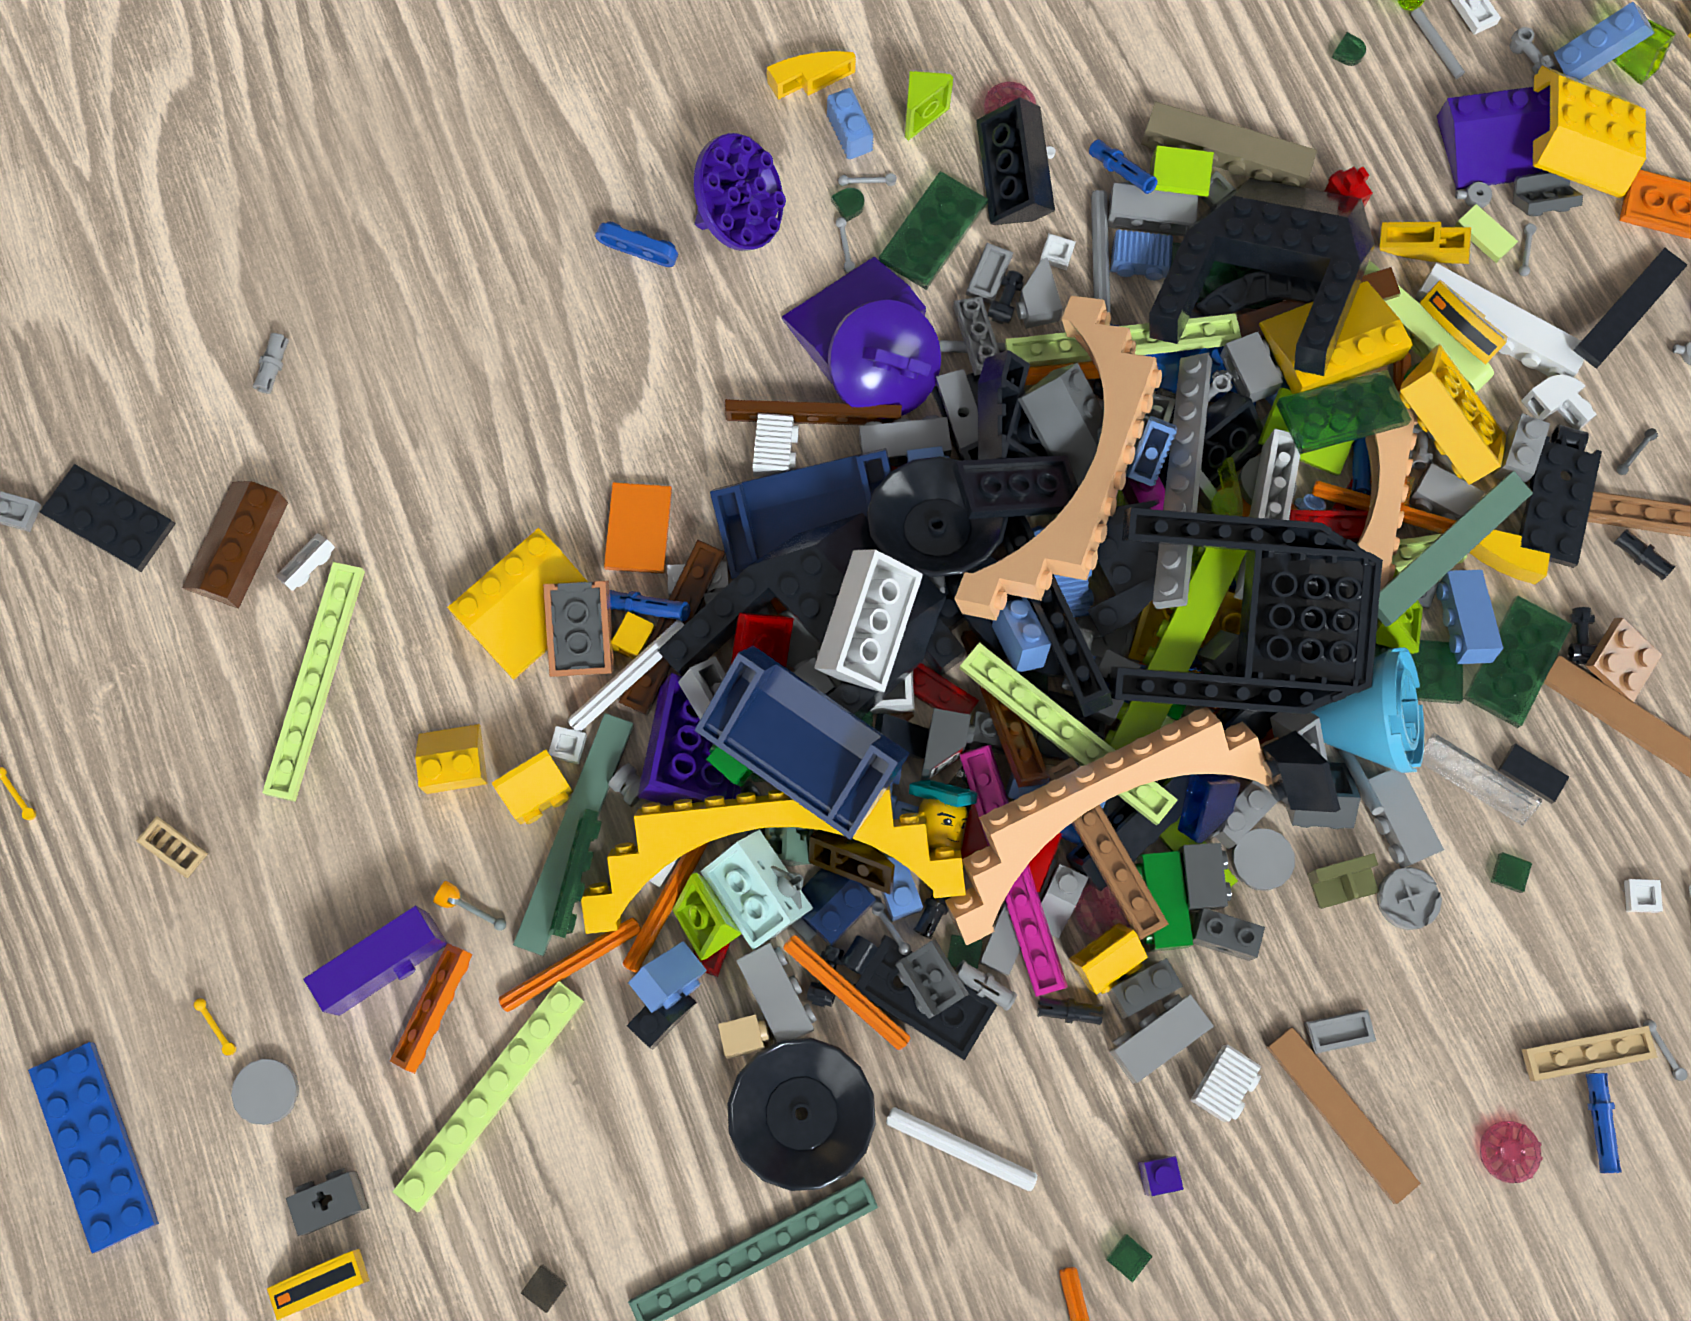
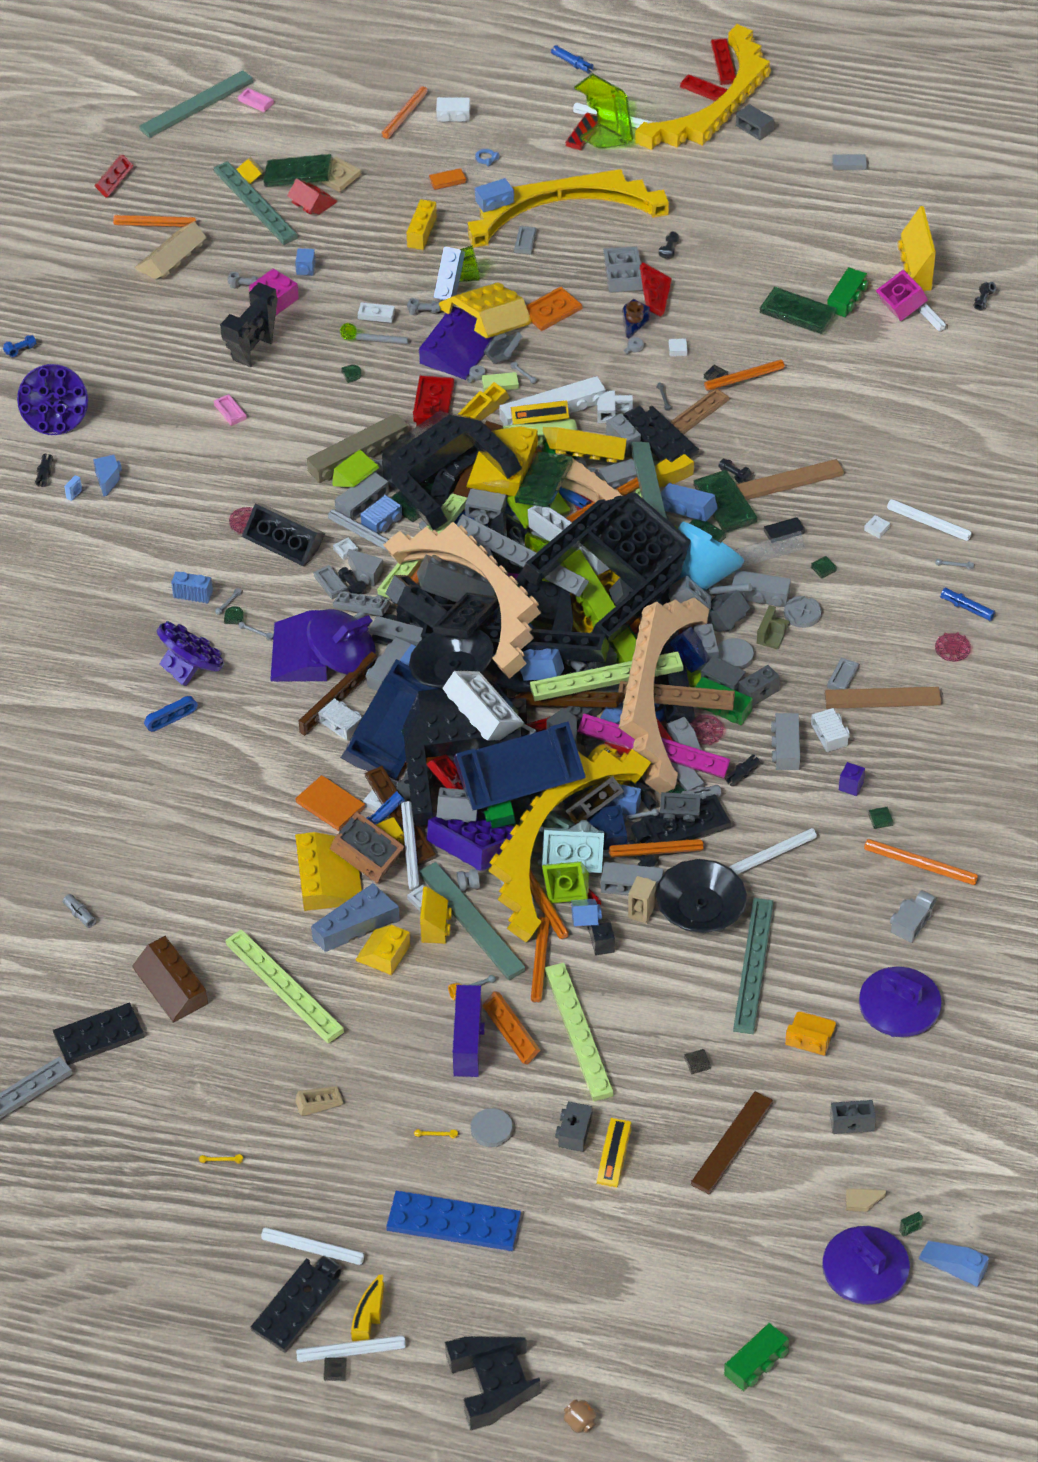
camera: 50 degrees left, 25 degrees down
white plate [276,533,335,591] -> none
clear green plate [548,809,602,939] -> none
yellow slope [767,51,856,100] -> none
clear green plate [879,171,988,290] -> none
lime slope [905,71,954,141] -> none
teal tile [909,779,977,807] -> none
yellow slope [1068,923,1148,995] -> none
blue pin [1089,139,1157,194] -> none
dark grey brick [1107,958,1183,1019] -> none
medium blue brick [1126,416,1177,486] -> none
black slope [1262,730,1341,812] -> none
tan plate [1522,1026,1658,1082] -> none
black tile [1573,247,1687,369] -> none
plate [1585,618,1662,703] -> none
black pin [1613,529,1676,581] -> none
none -> sand blue wedge [311,883,400,952]
none -> red tile [413,376,455,416]

